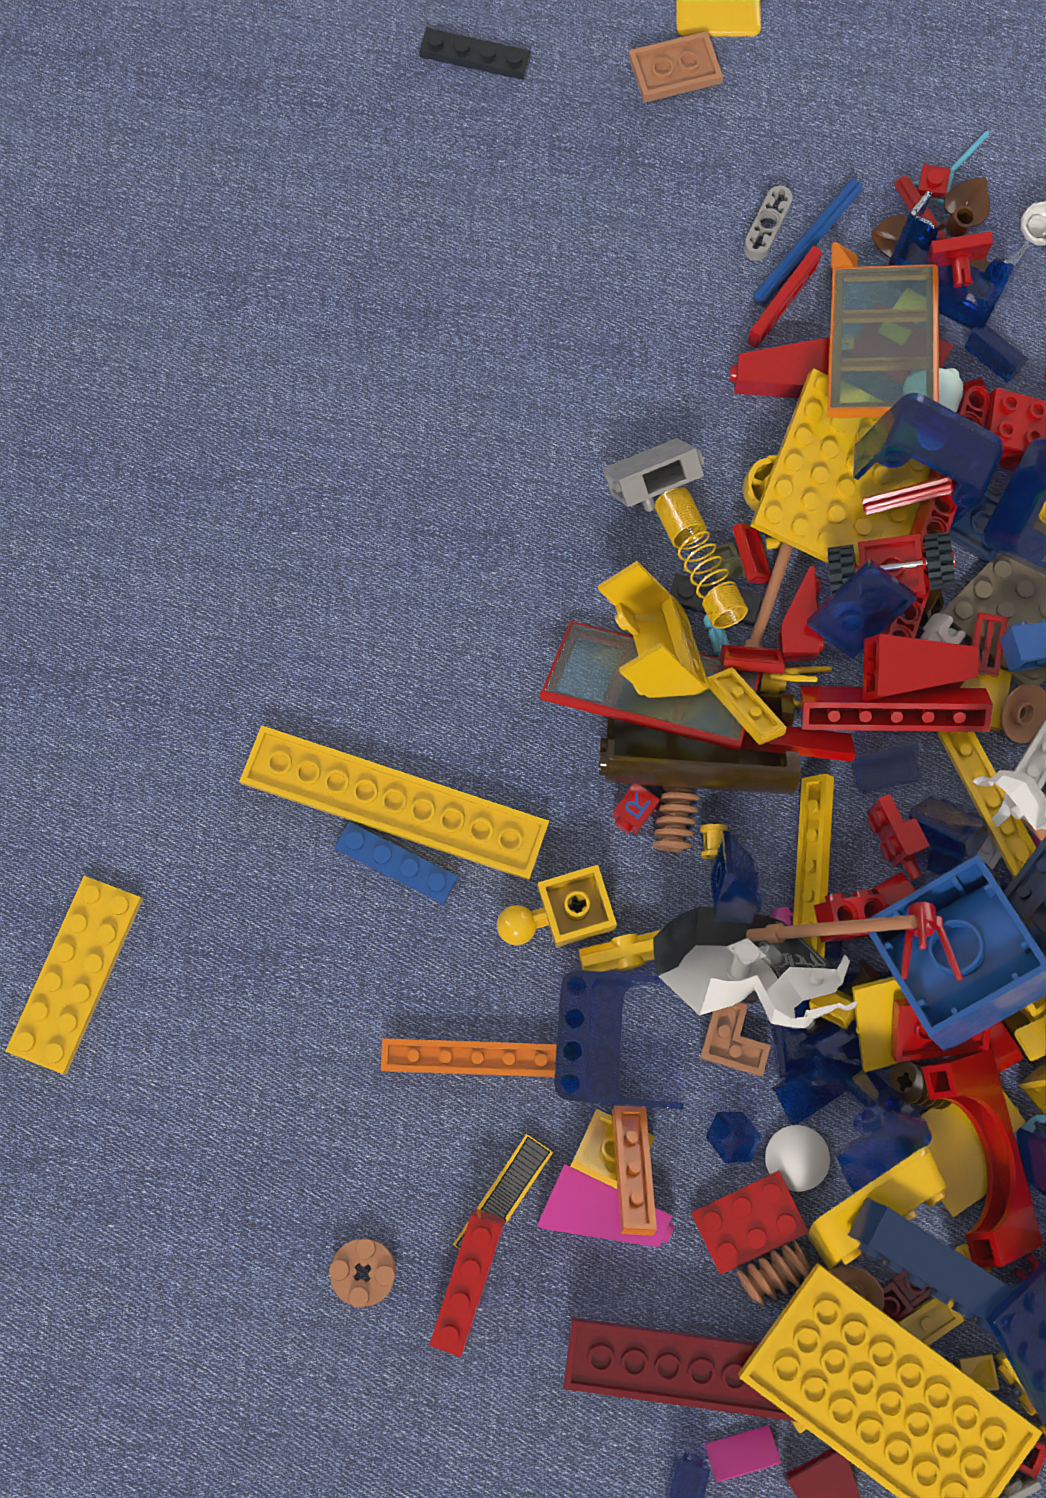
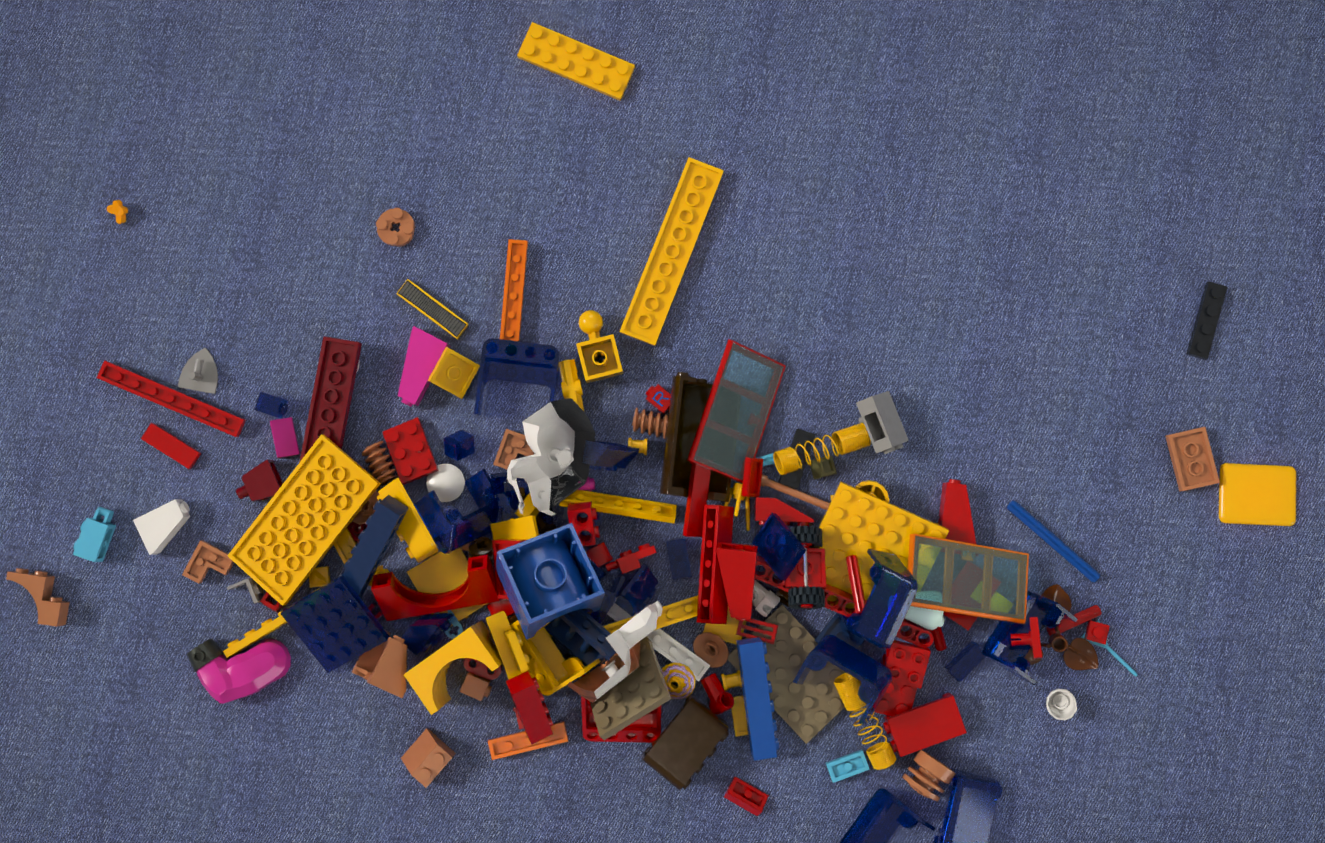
camera: 90 degrees right, 10 degrees up
blue plate [334,821,458,905] -> none
red brick [429,1209,507,1357] -> none
yellow windscreen [597,561,709,698] -> none
orange plate [612,1105,657,1236] -> none
yellow tile [707,667,787,745] -> none
red tile [732,523,771,584] -> none
light grey beam [744,186,793,261] -> none
nougat bar [746,915,917,943] -> none
red tile [747,246,822,349] -> none
orange slope [831,242,858,272] -> none
red plant [901,902,962,981] -> none

